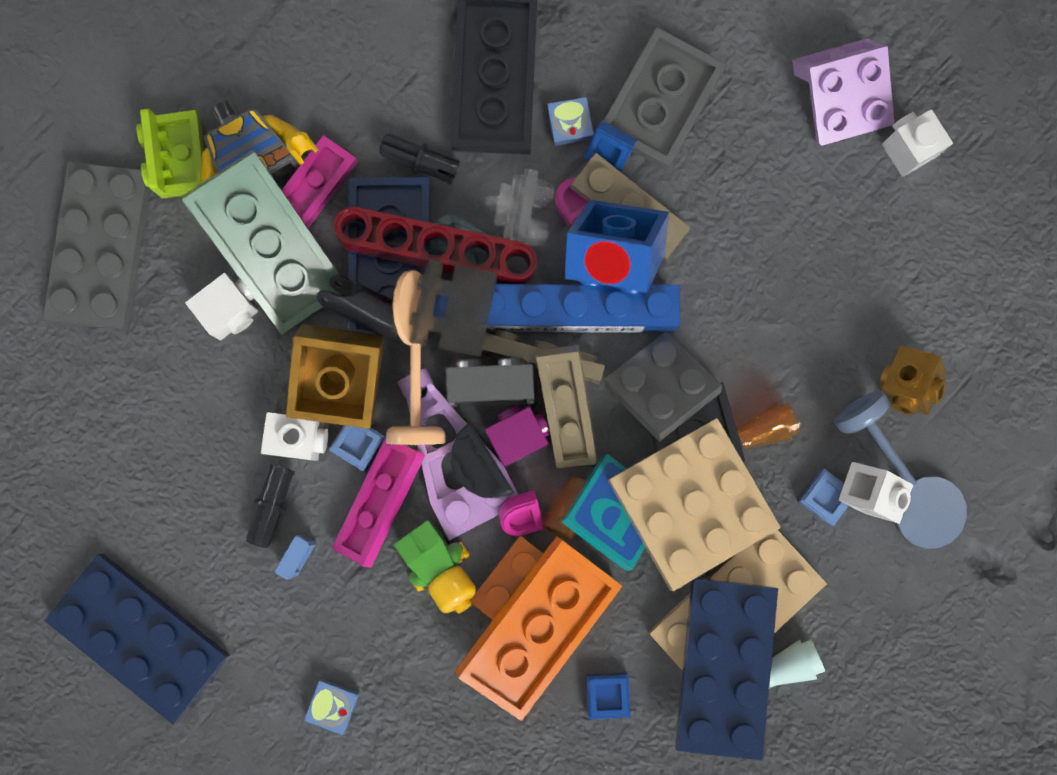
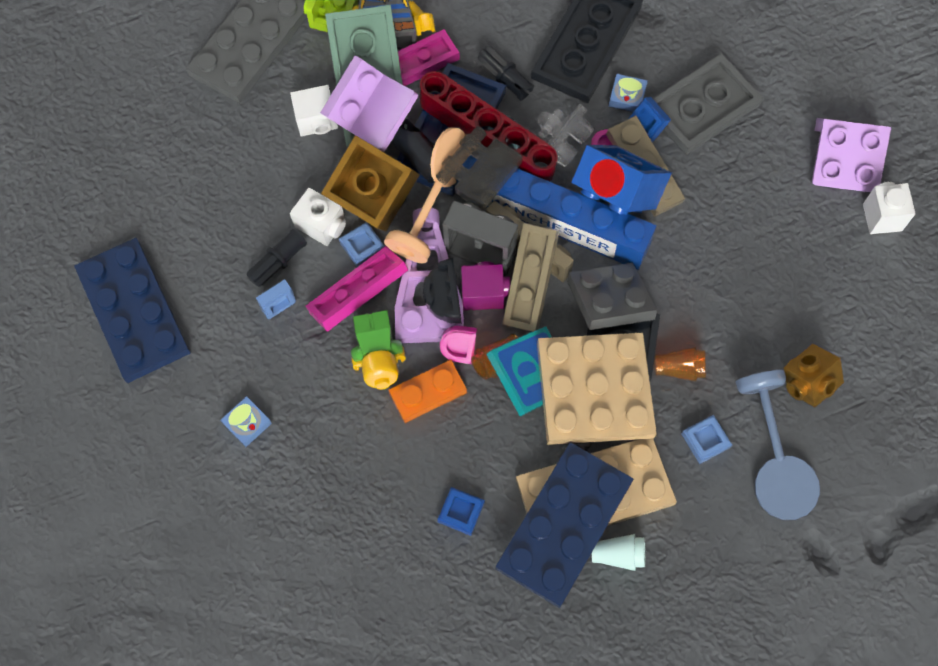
camera: 30 degrees right, 15 degrees down
orange plate [454,536,622,721] -> none
white brick [838,462,913,524] -> none
none -> lavender bracket [320,56,418,152]

